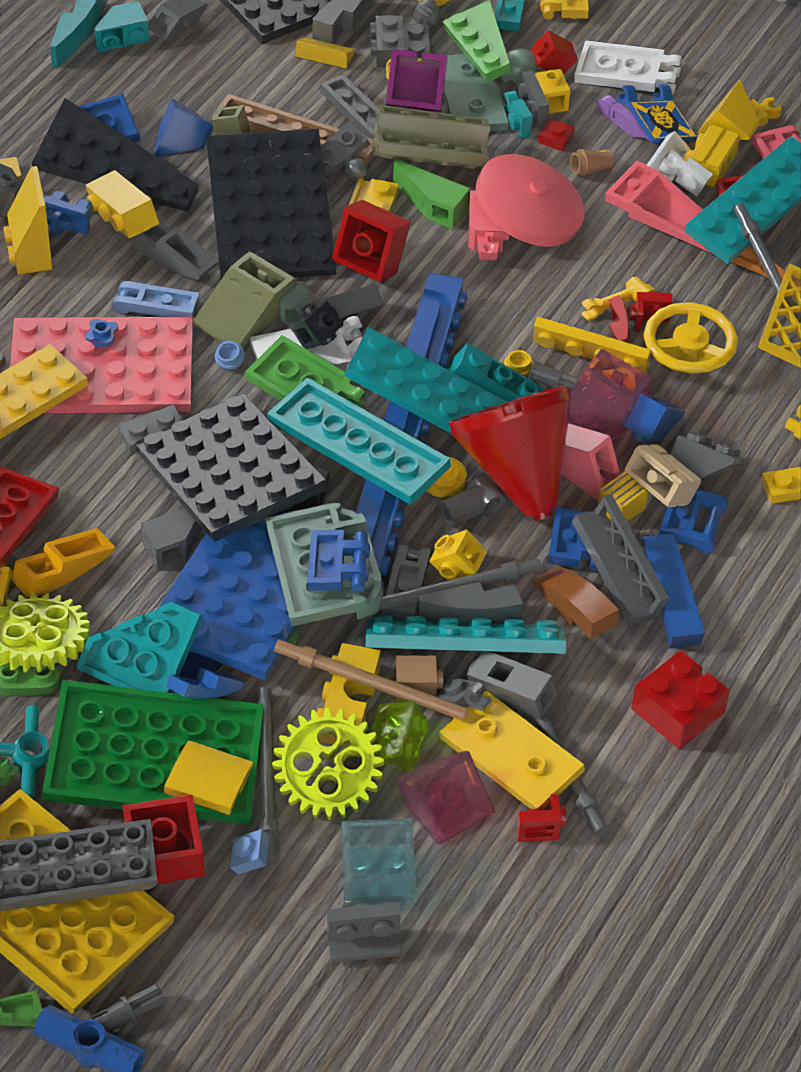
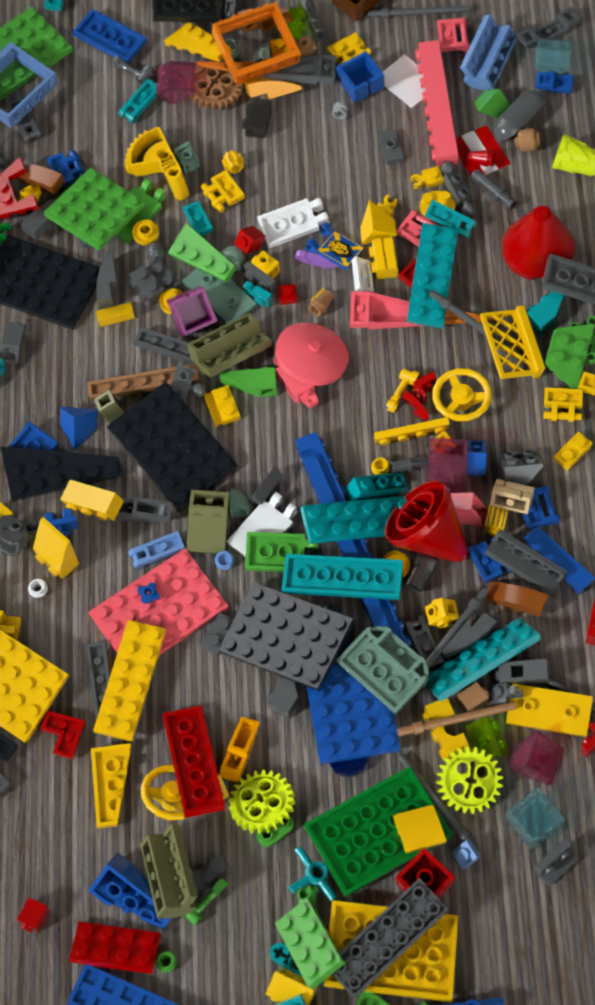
camera: 25 degrees left, 15 degrees up
teal plate [76,602,204,693] -> none
dark grey axle [91,985,165,1033] -> none
blue slope [166,667,245,699] -> none
black brick [289,301,344,349] -> none
blue plate [307,530,370,592] -> none
red piece [332,200,411,282] -> none
white plate [659,151,713,197] -> none

